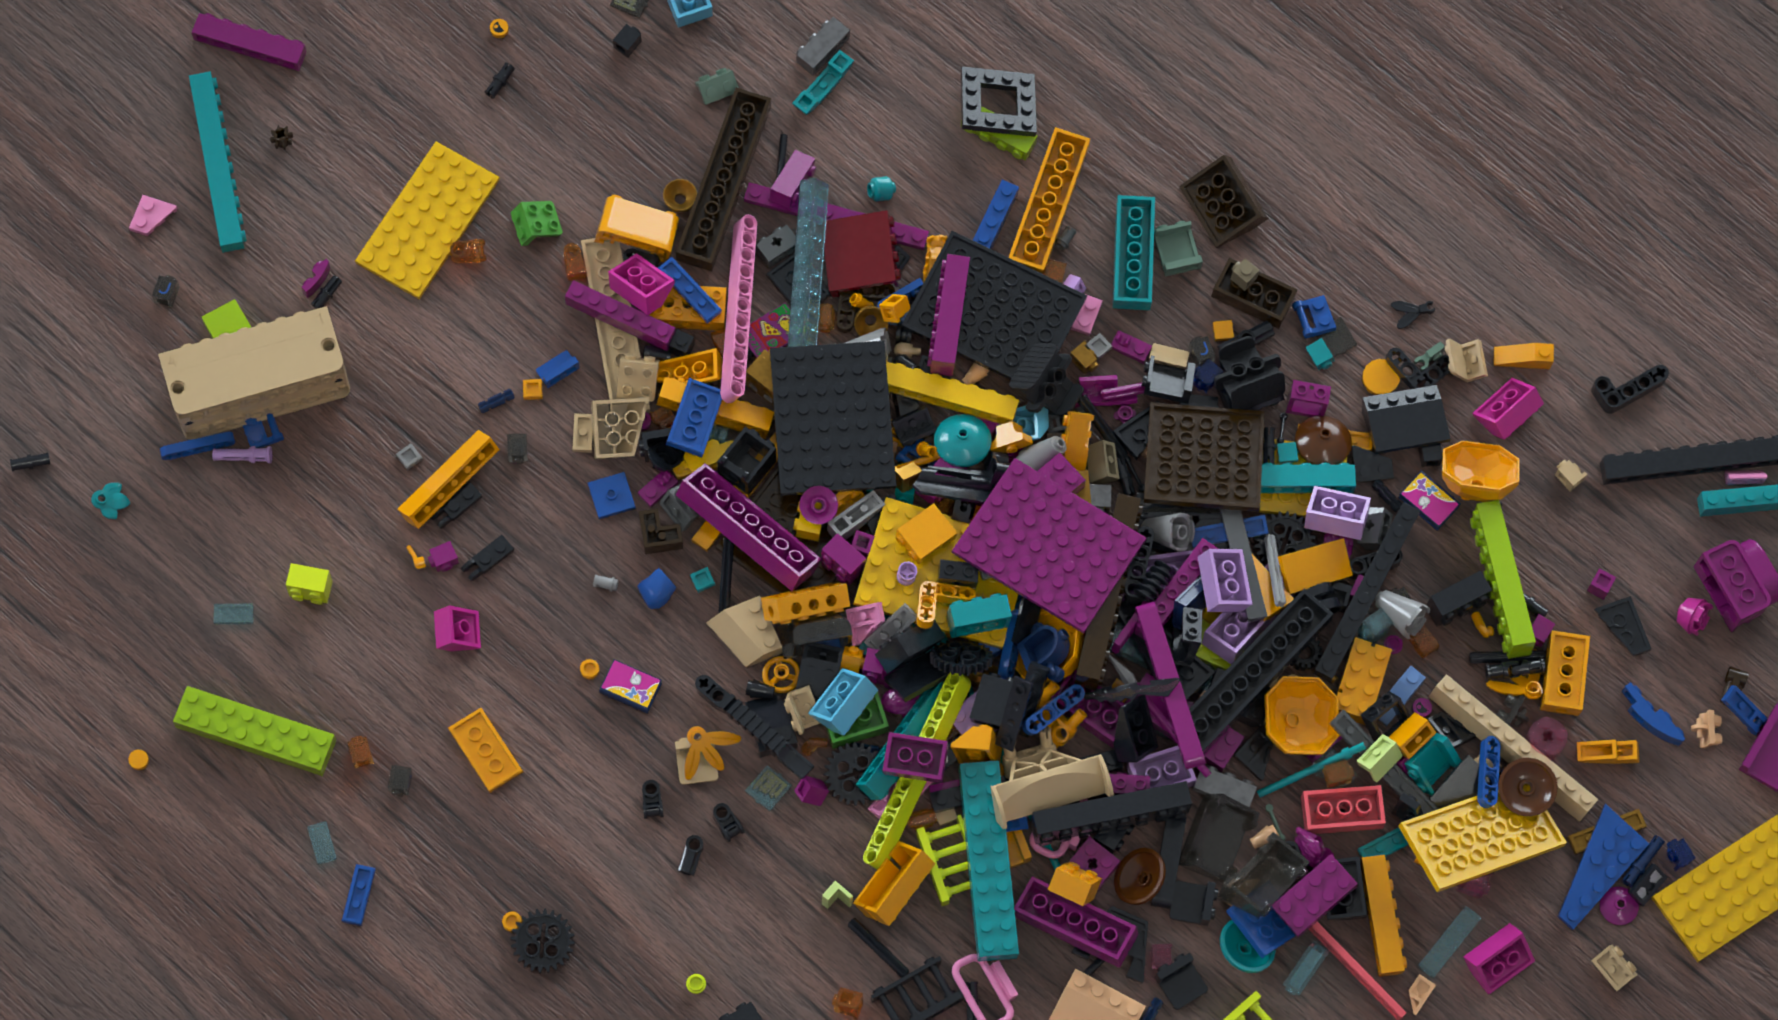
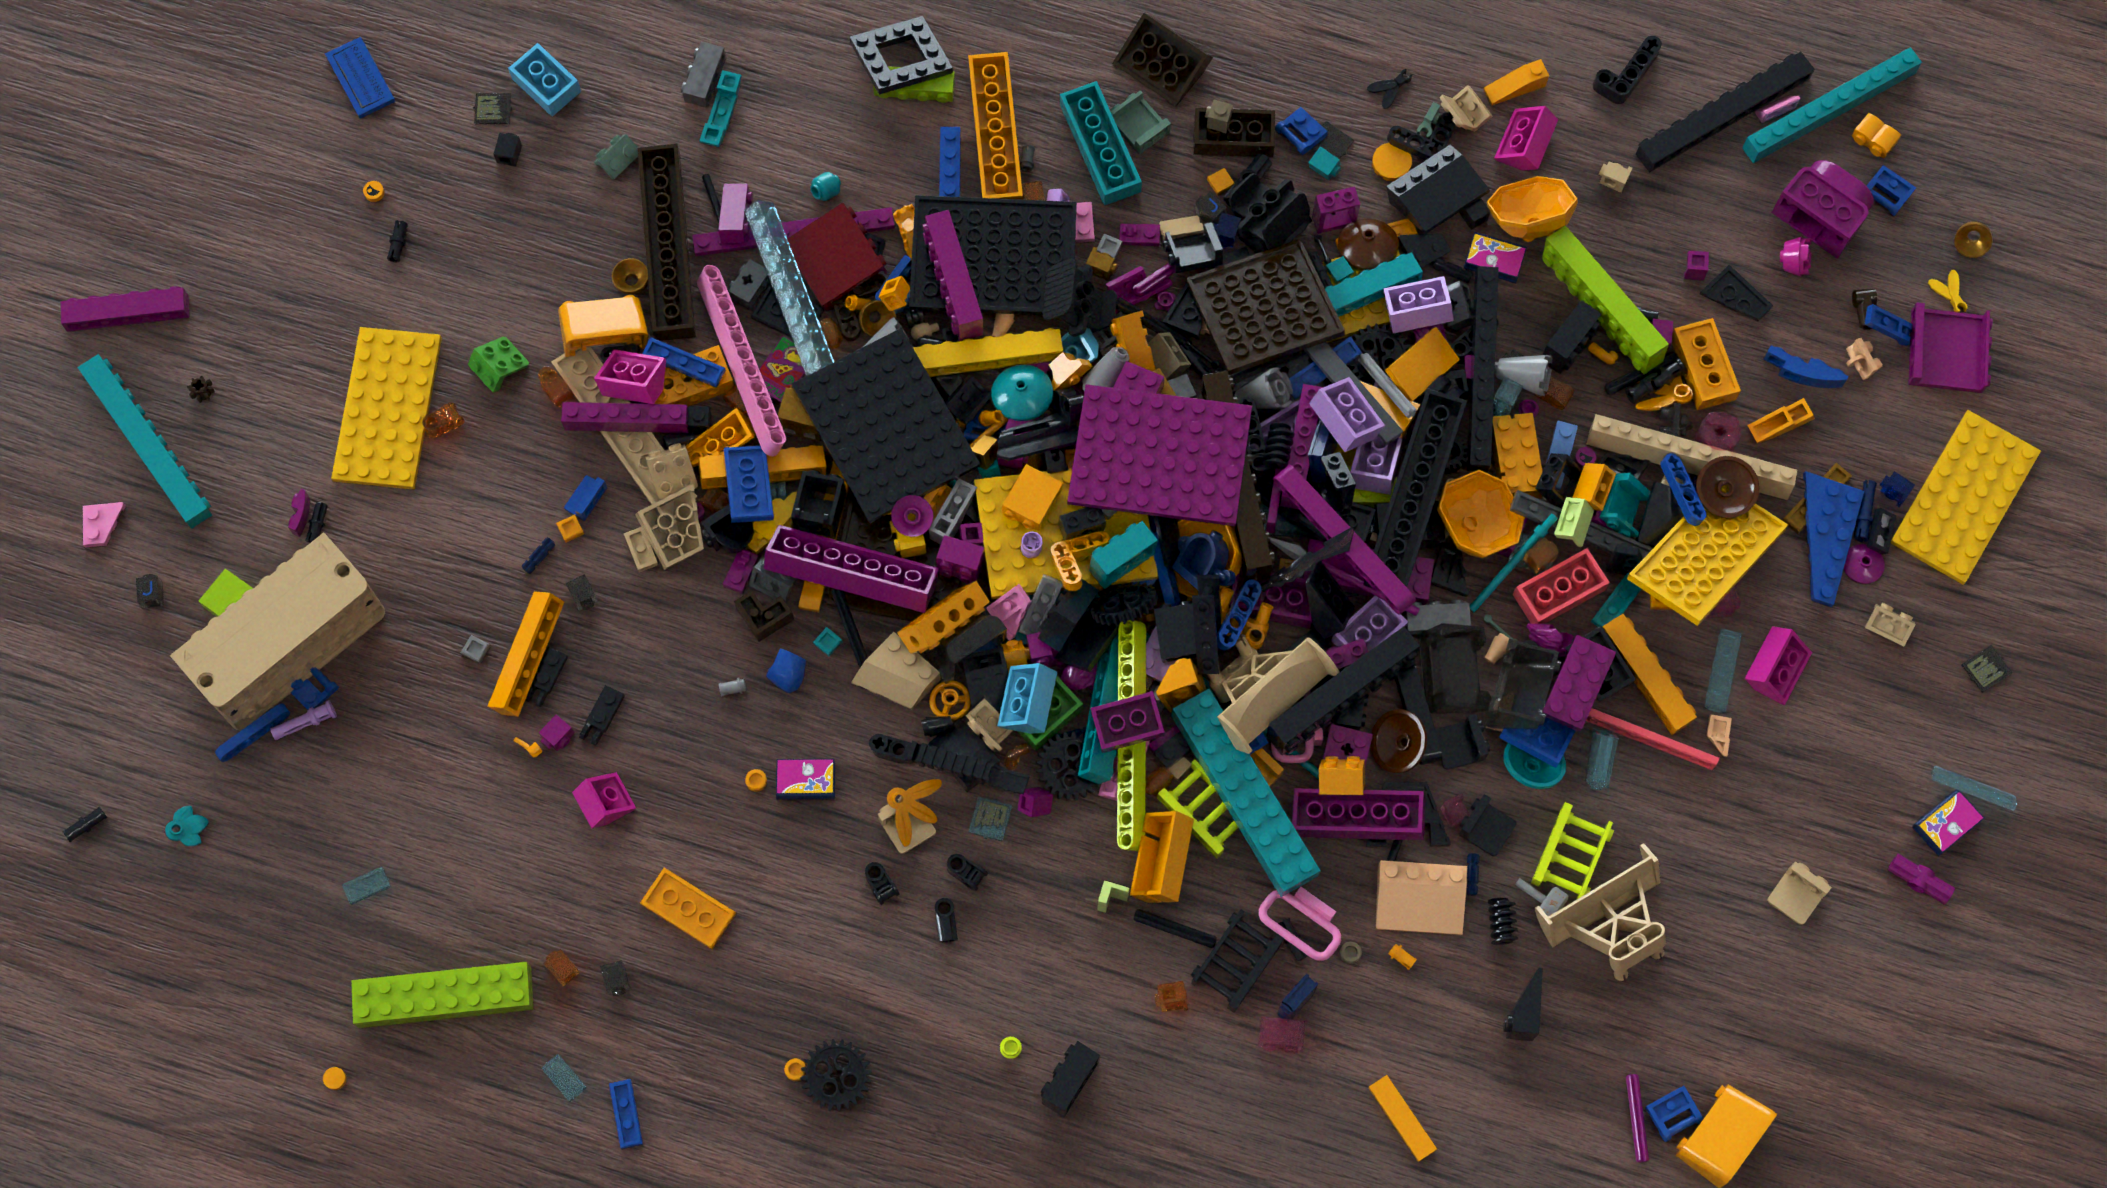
camera: 20 degrees left, 0 degrees up
neon yellow brick [286,563,333,605] -> none
blue plate [588,472,636,519] -> none

